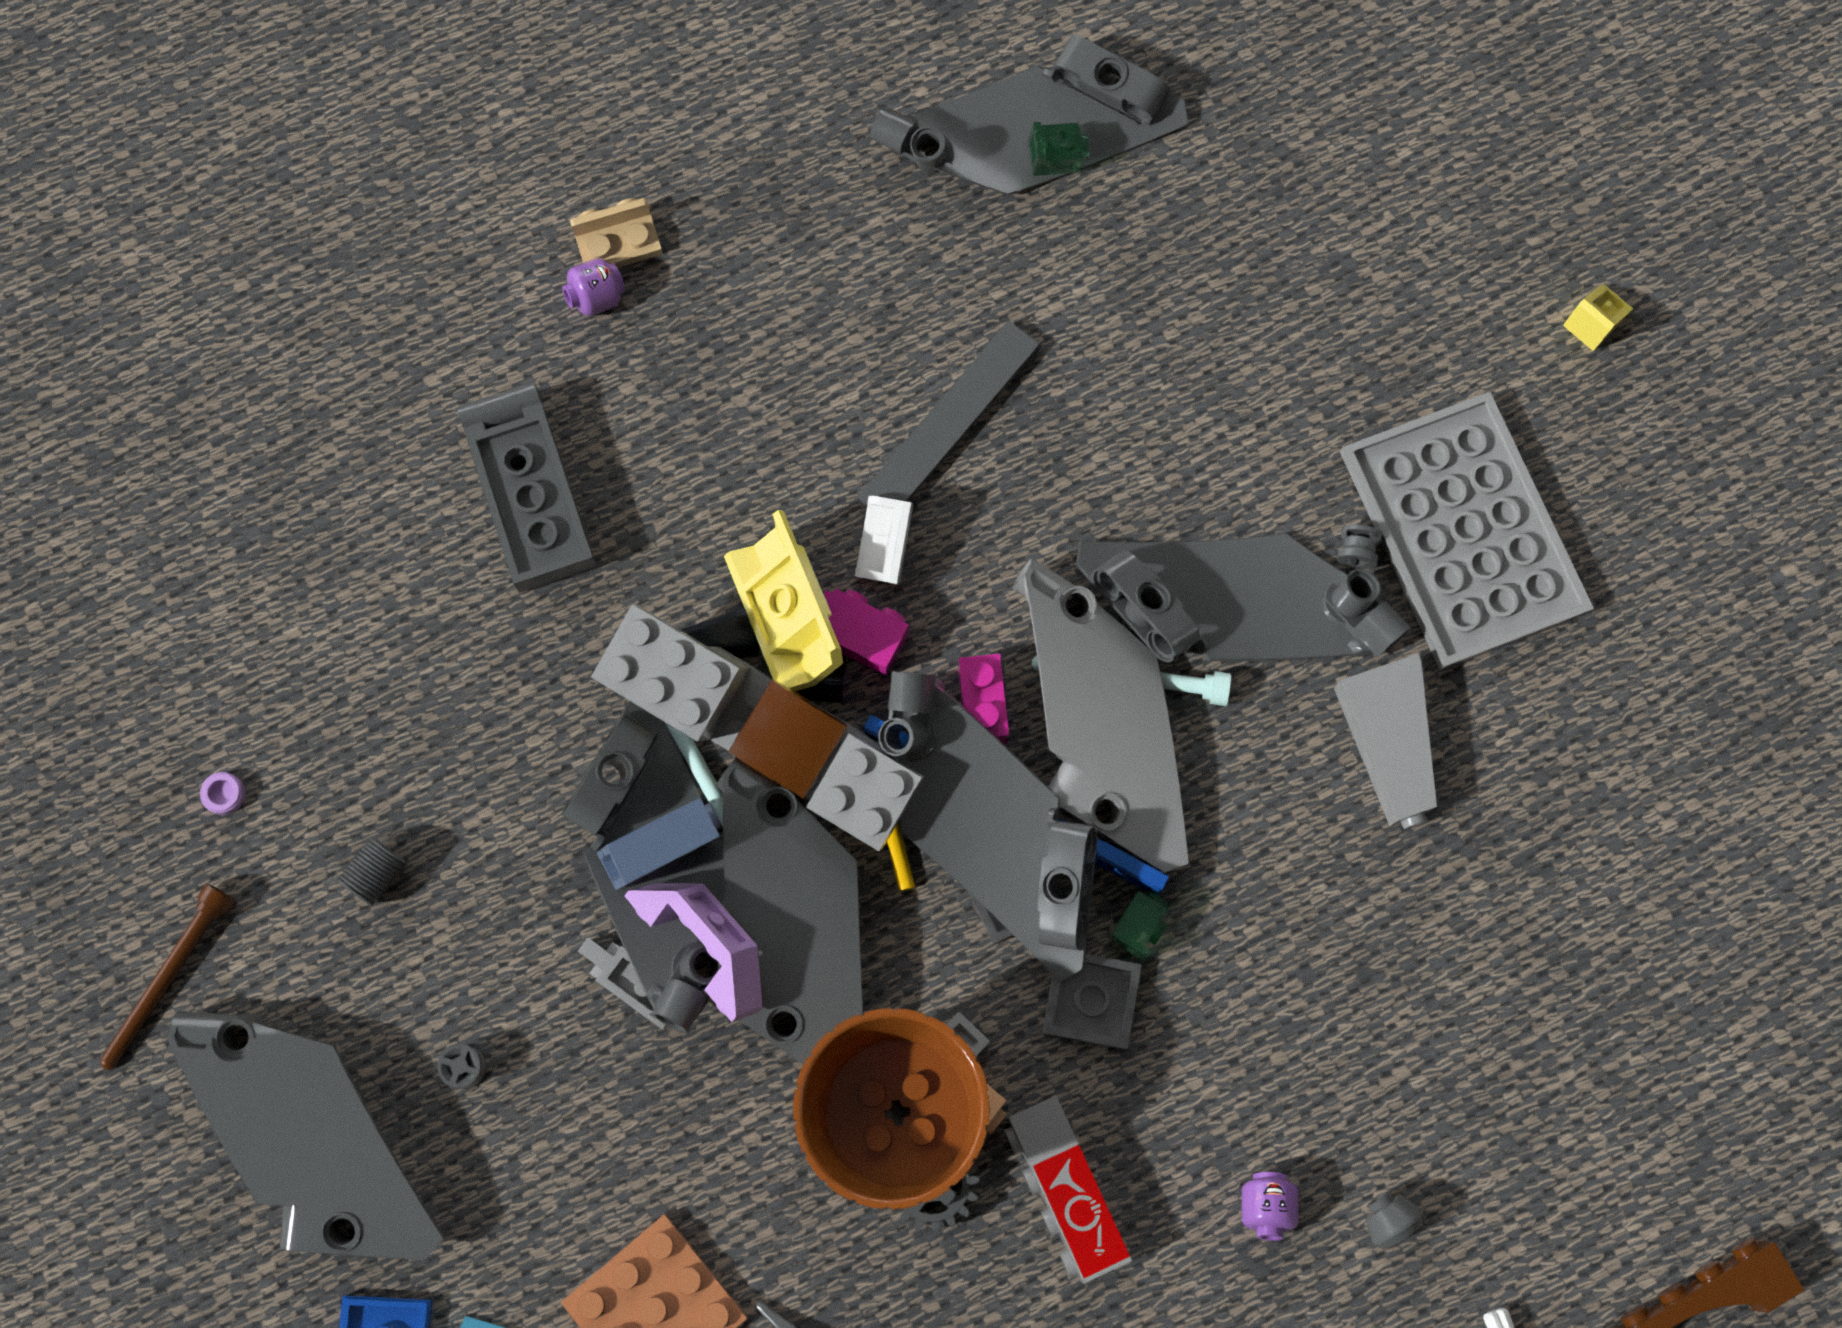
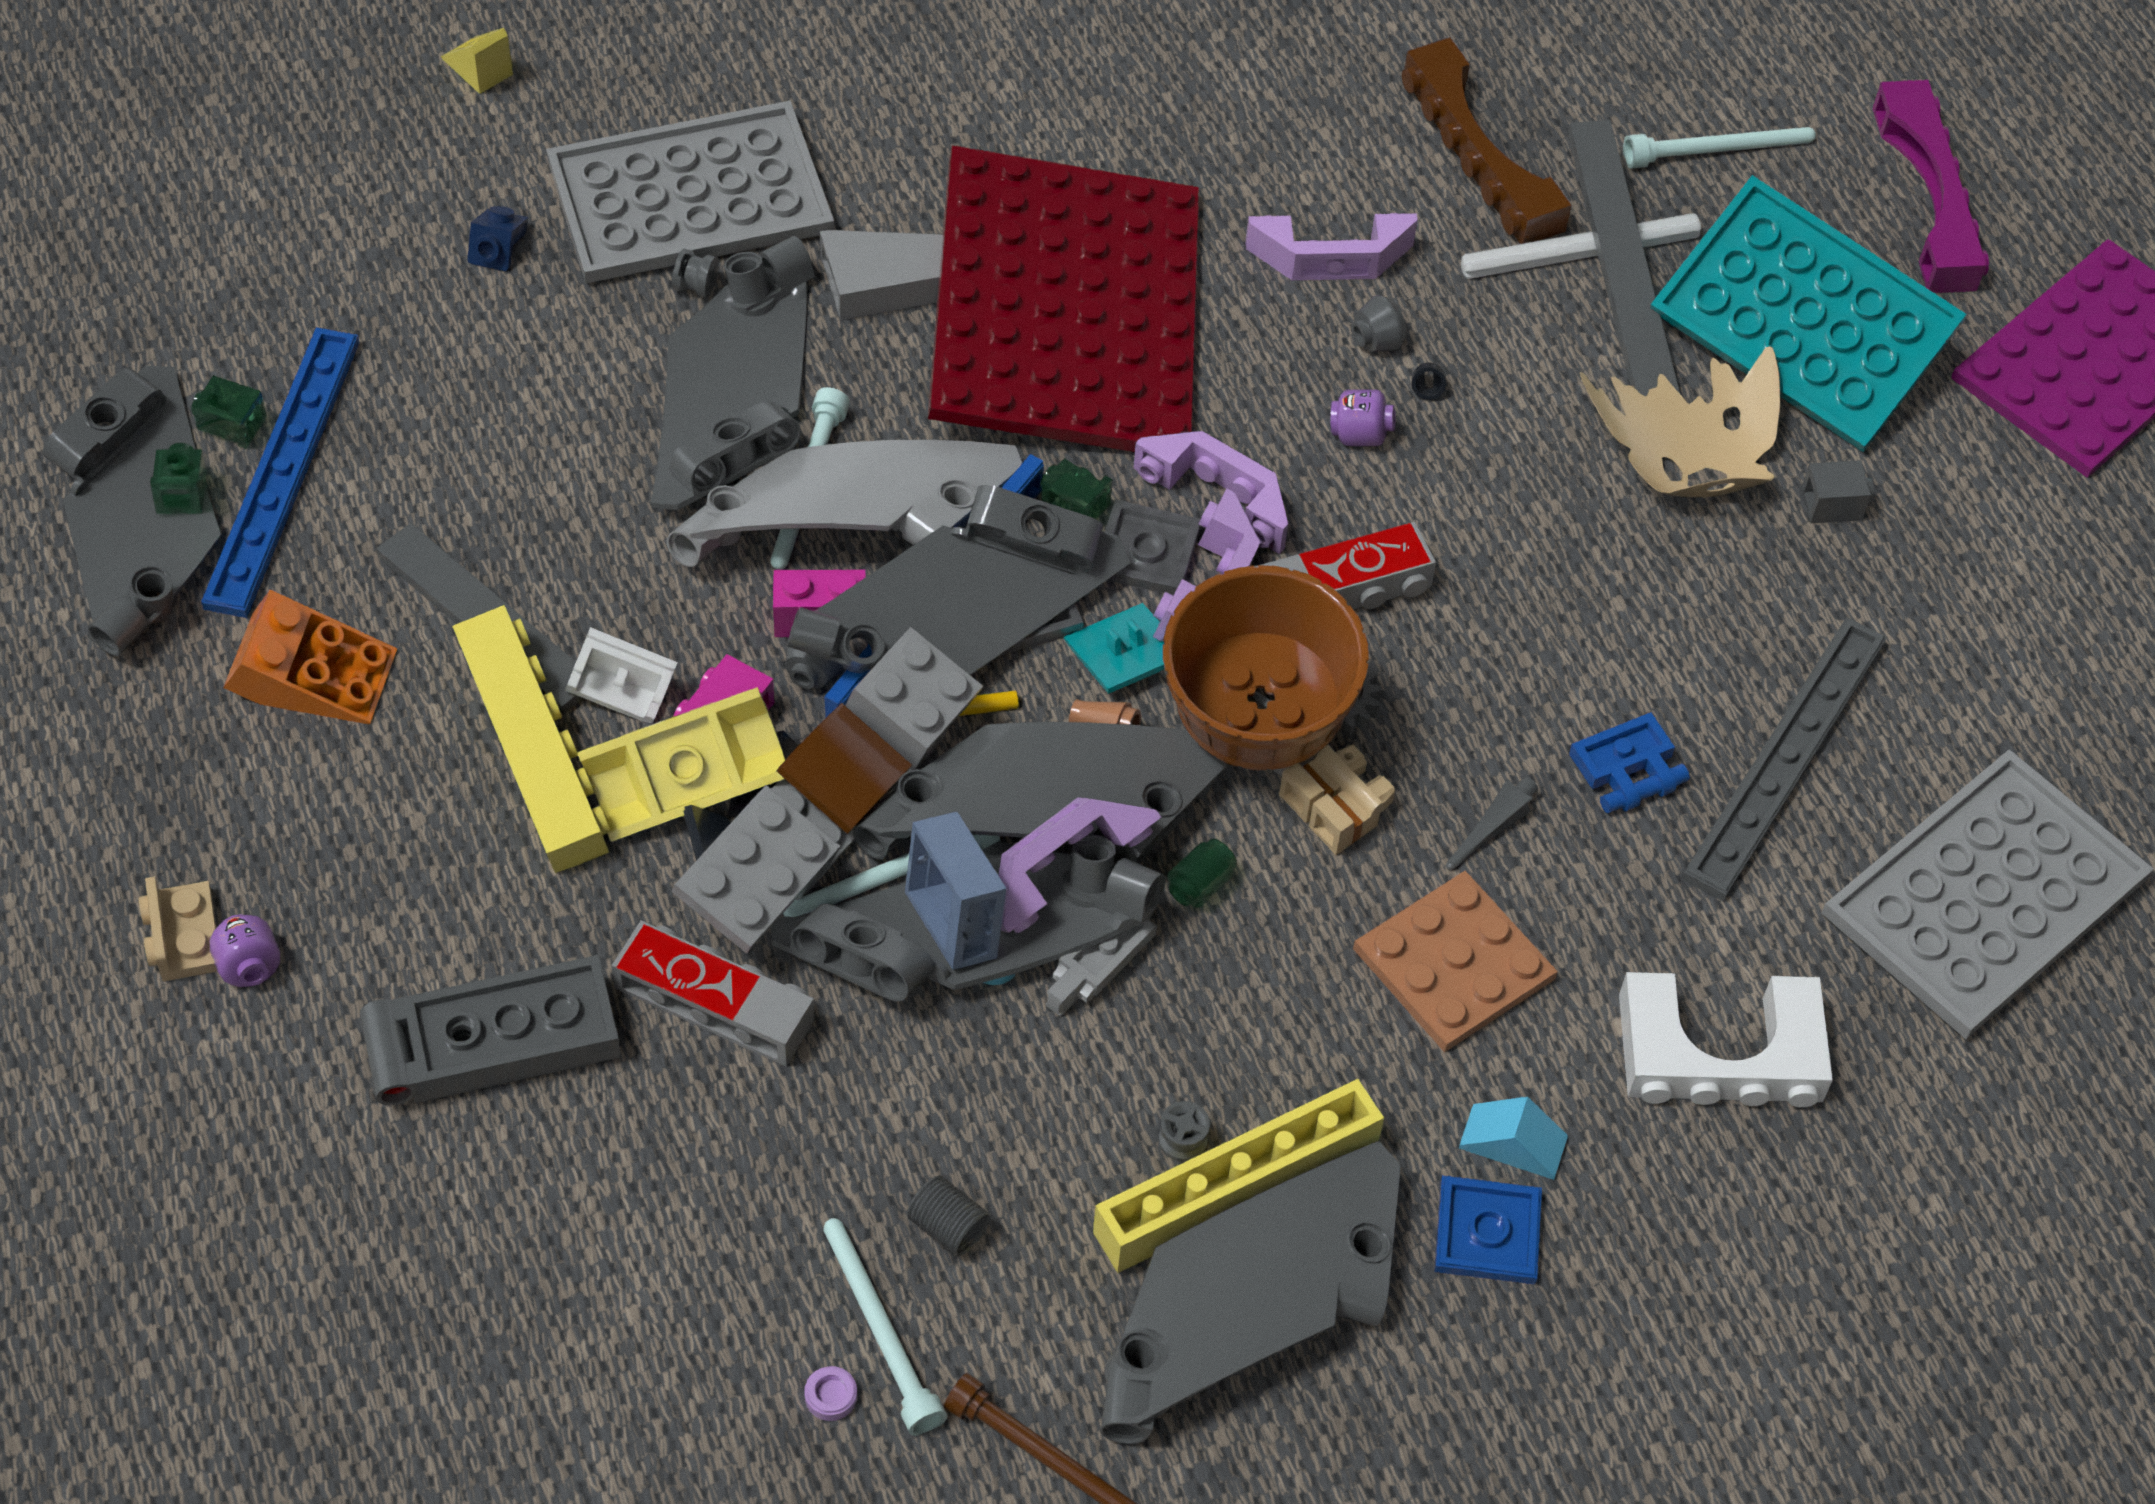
camera: 90 degrees left, 20 degrees down
none -> clear green brick [191,375,267,449]
none -> blue tile [201,327,360,618]
none -> orange slope [223,590,397,724]
none -> light yellow brick [452,605,611,873]
none -> dark blue bracket [467,206,528,271]
none -> light grey brick [611,921,815,1067]
none -> light aqua piece [824,1218,948,1436]
none -> dark red plate [928,145,1199,452]
none -> teal piece [1064,603,1165,694]
none -> nougat cone [1069,699,1141,725]
none -> light yellow brick [1093,1079,1384,1273]
none -> lavender slope [1133,431,1288,554]
none -> lavender slope [1153,488,1260,641]
none -> clear green brick [1167,839,1237,908]
none -> lavender slope [1246,213,1418,280]
none -> tan hips [1279,744,1395,855]
none -> black hinge [1411,362,1446,400]

